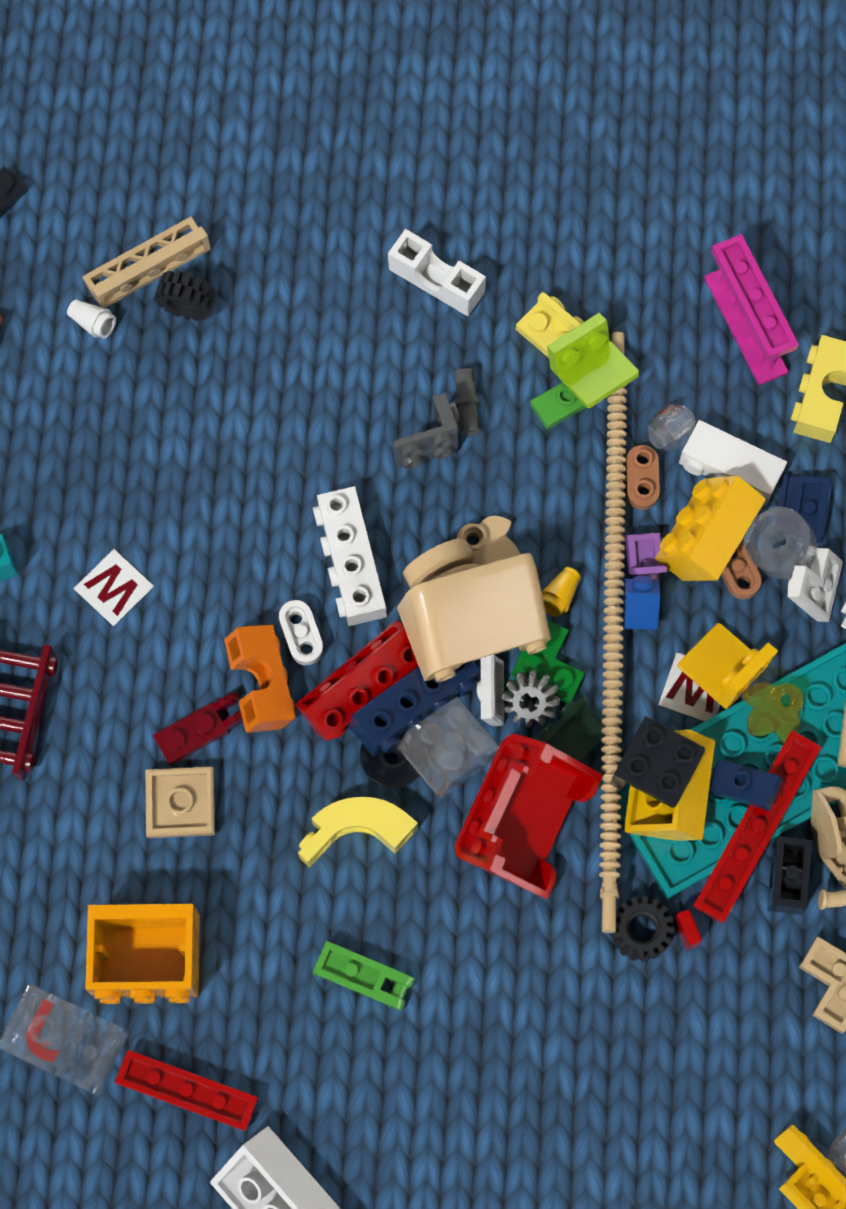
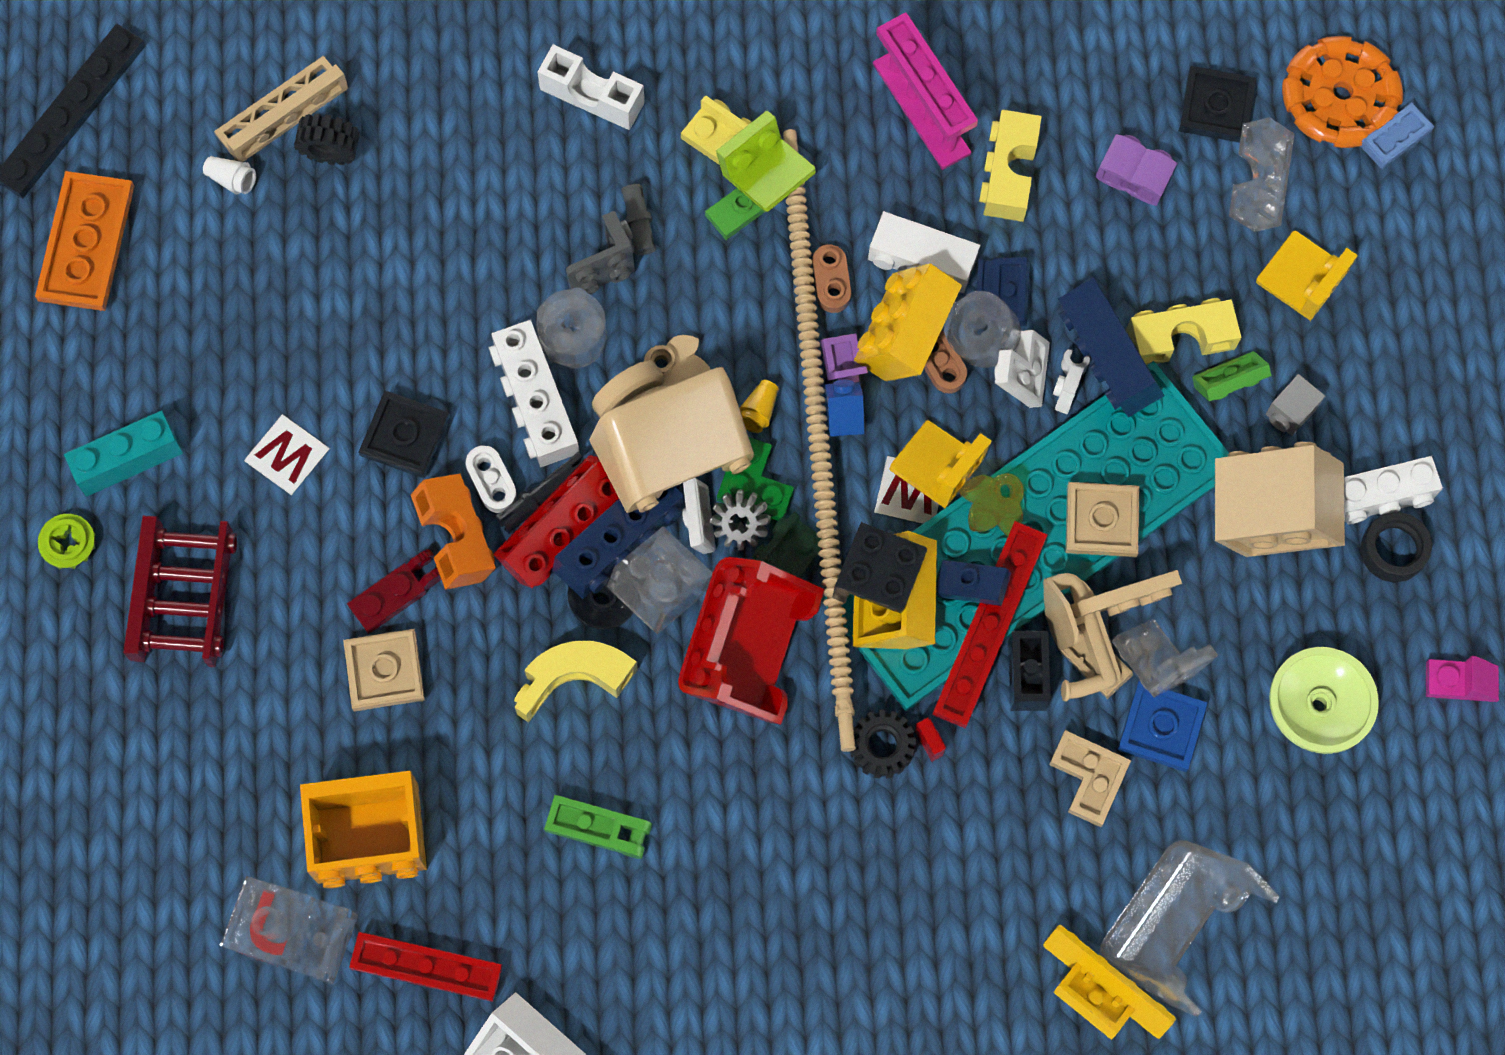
camera: 10 degrees left, 0 degrees up
clear head [648,404,696,452] -> none
none -> black plate [358,390,450,479]
none -> black pin [495,452,585,534]
none -> clear brick [536,288,607,368]

